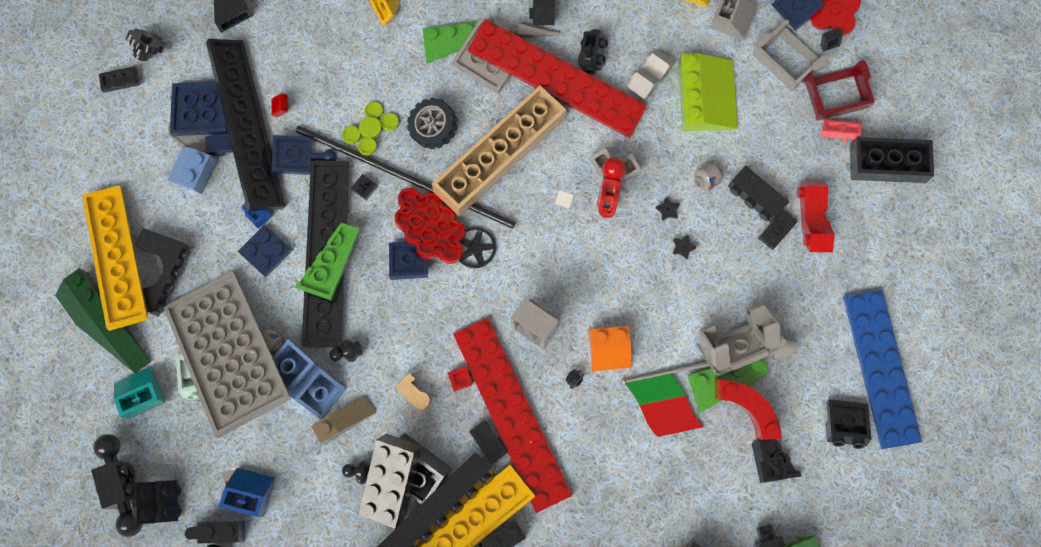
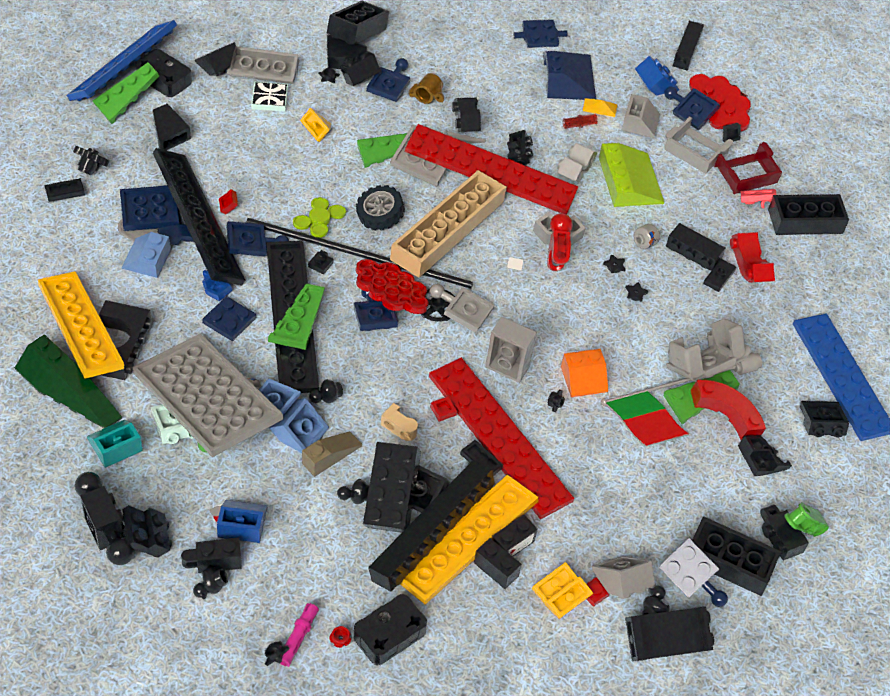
camera: 15 degrees left, 25 degrees down
none -> light grey plate [430,284,494,333]
none -> clear red pin [562,114,598,129]

